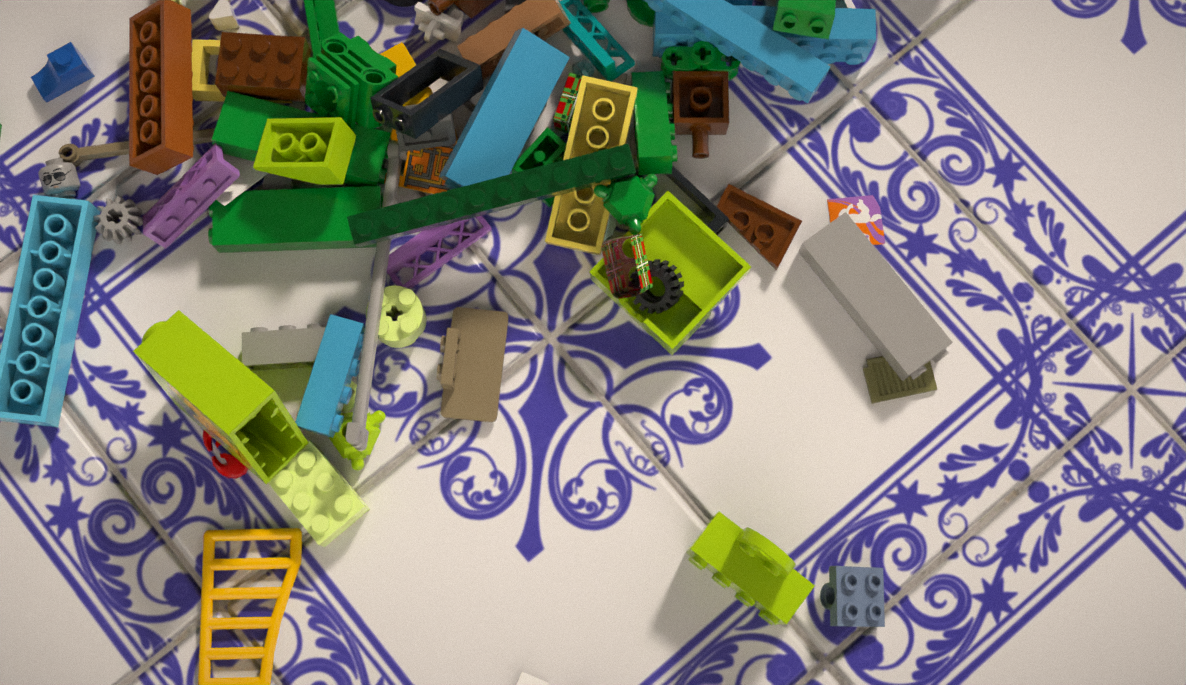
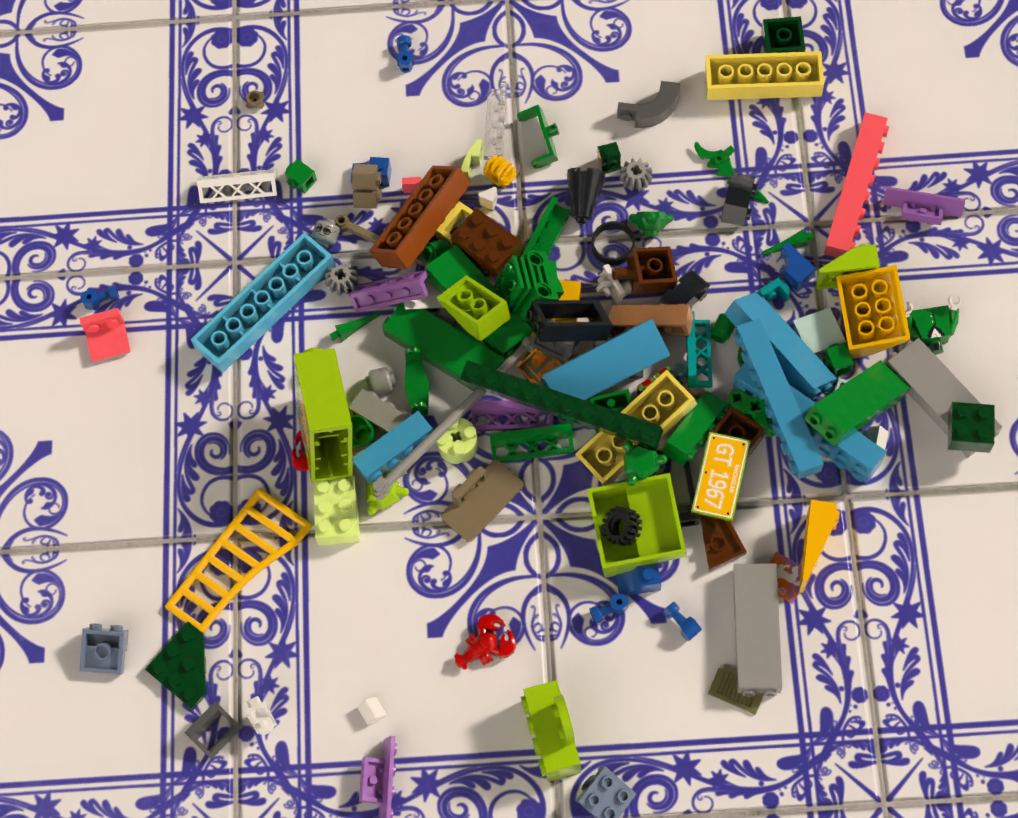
camera: 45 degrees right, 10 degrees down
piece [601,233,653,299] -> none
none -> green piece [329,312,380,342]
none -> green hair [350,415,375,449]
none -> dark tan piece [352,164,382,209]
none -> light grey head [365,367,396,395]
none -> coral tile [402,177,422,193]
none -> green piece [404,348,430,416]
none -> green brick [421,239,451,262]
none -> red animal [454,614,516,670]
none -> green fence [489,423,574,463]
none -> blue leg [589,594,629,624]
none -> blue arch [615,563,661,596]
none -> blue leg [663,602,702,641]
none -> yellow tile [691,432,750,522]
none -> yellow slope [799,500,840,593]

